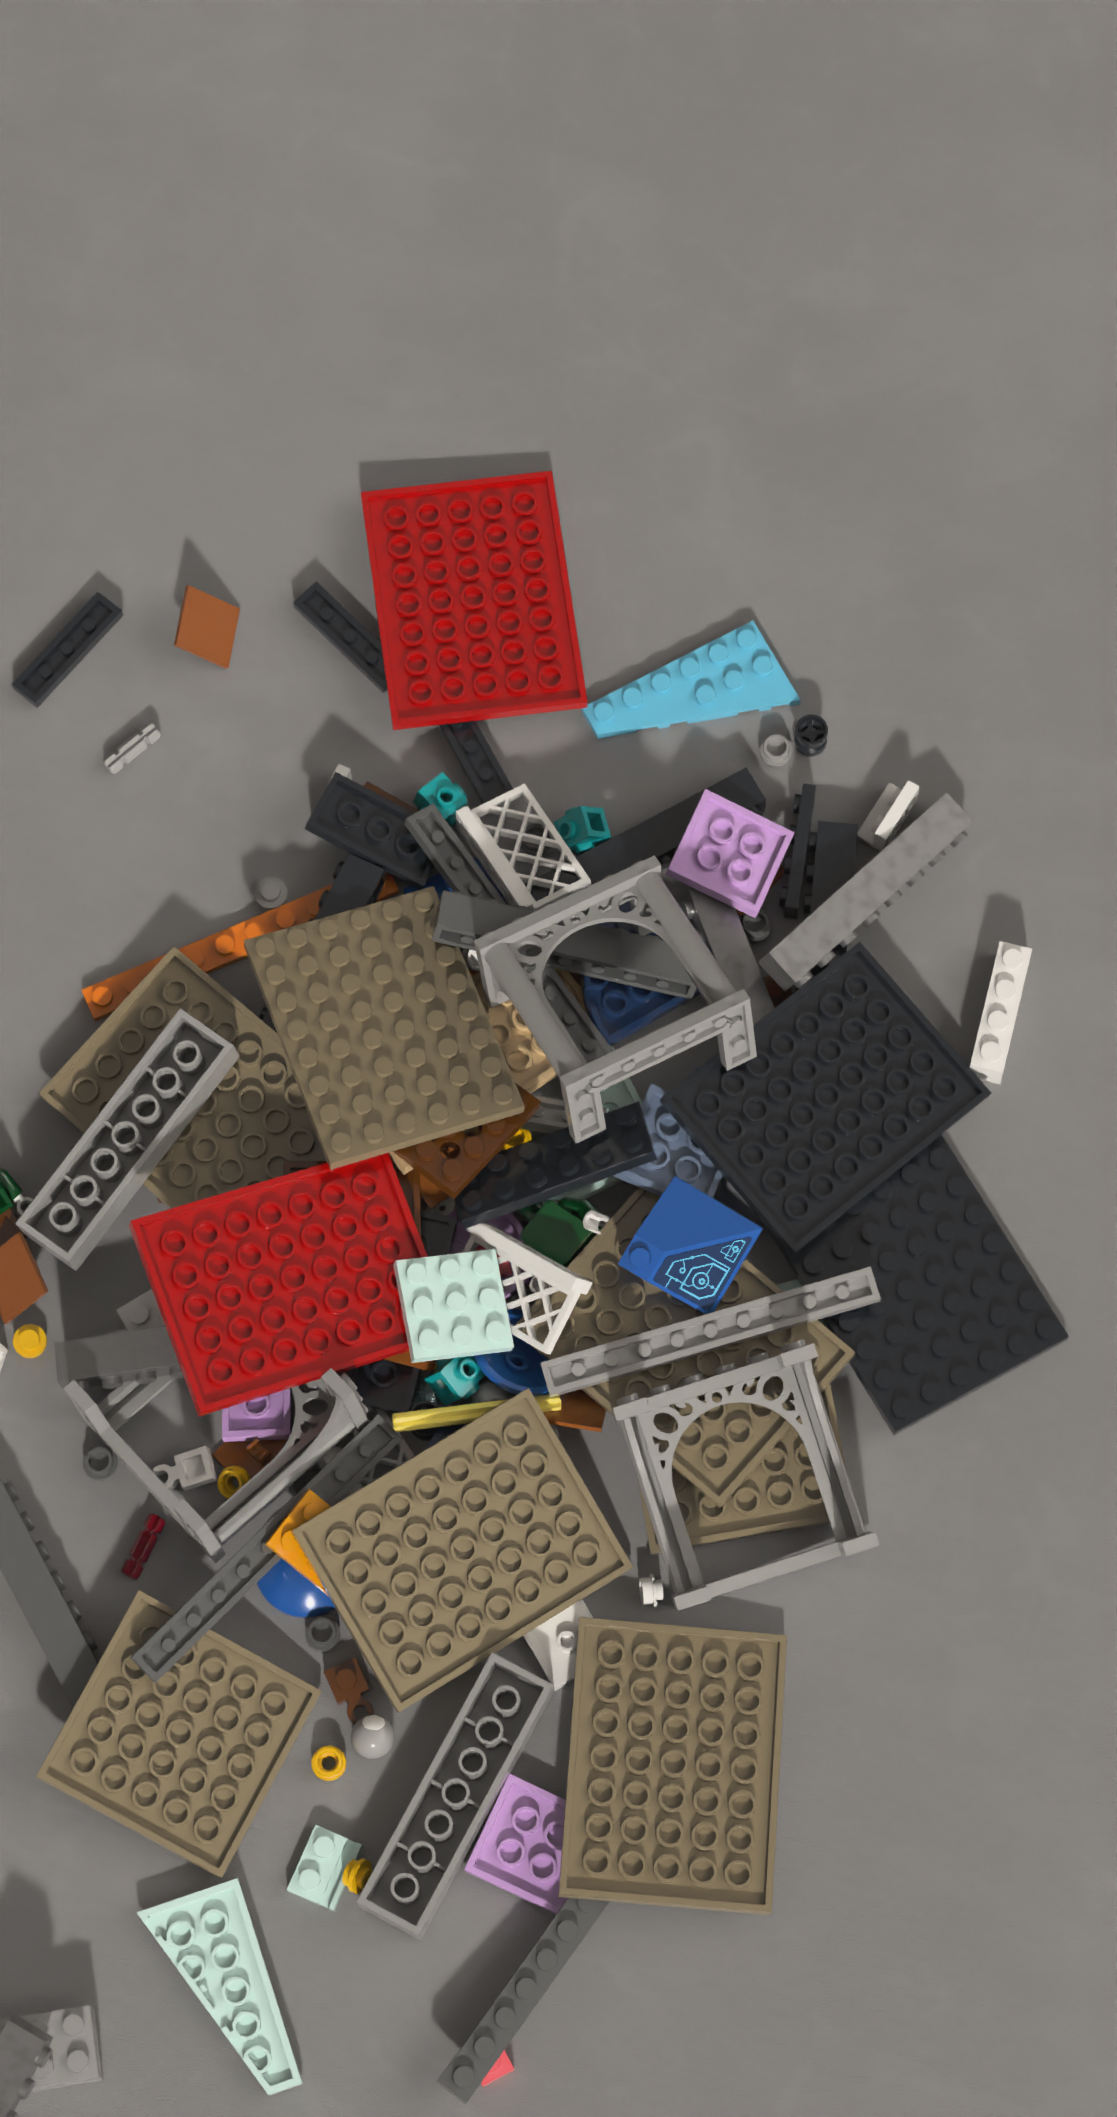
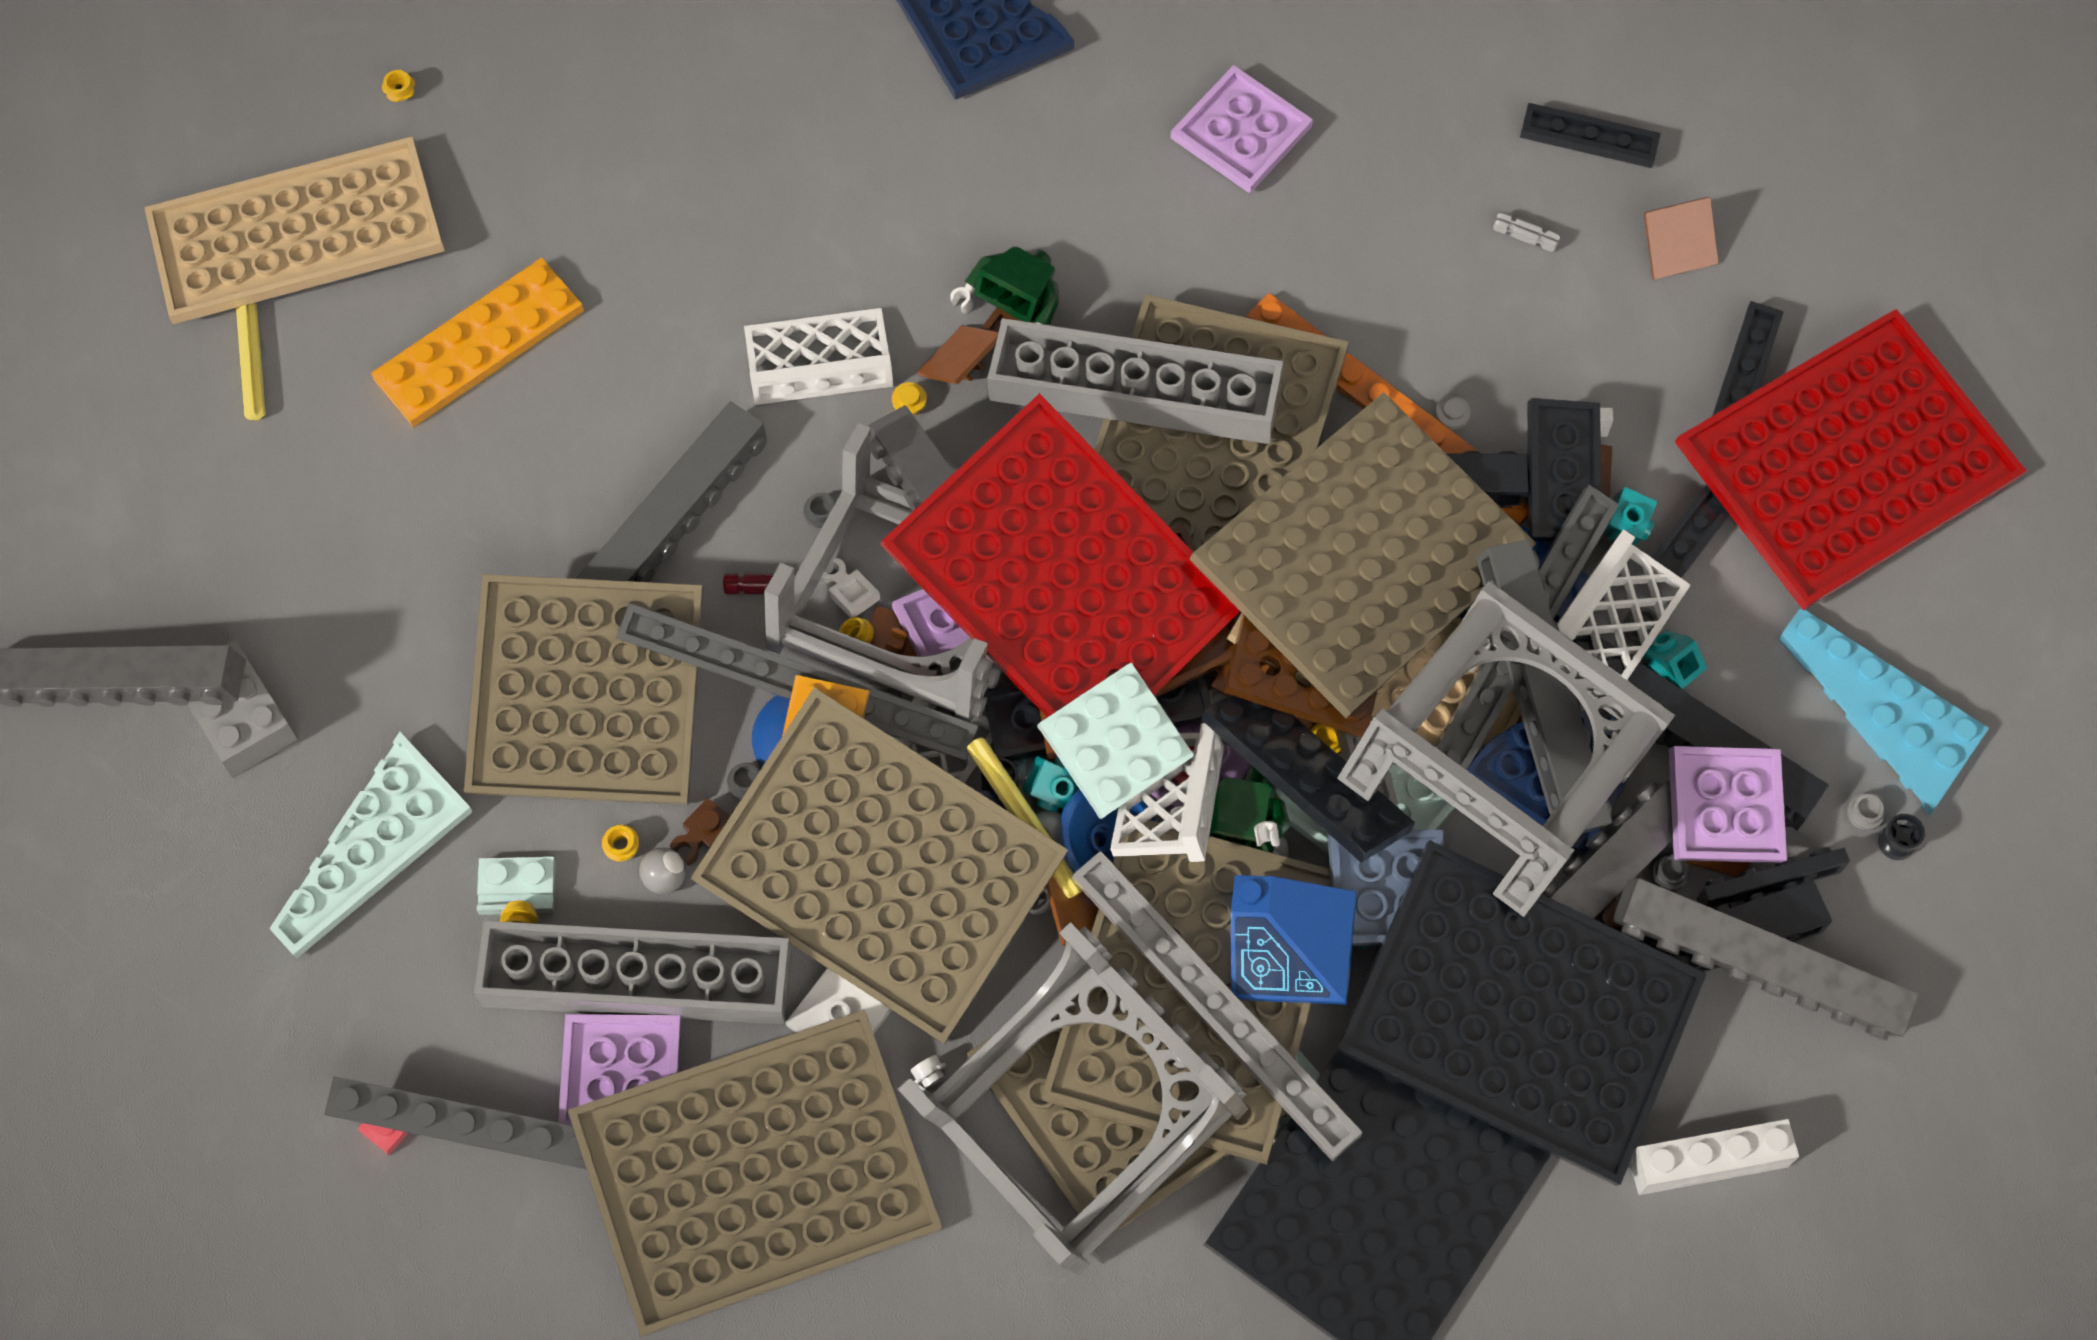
camera: 60 degrees right, 5 degrees down
white bracket [857,780,920,851] -> none

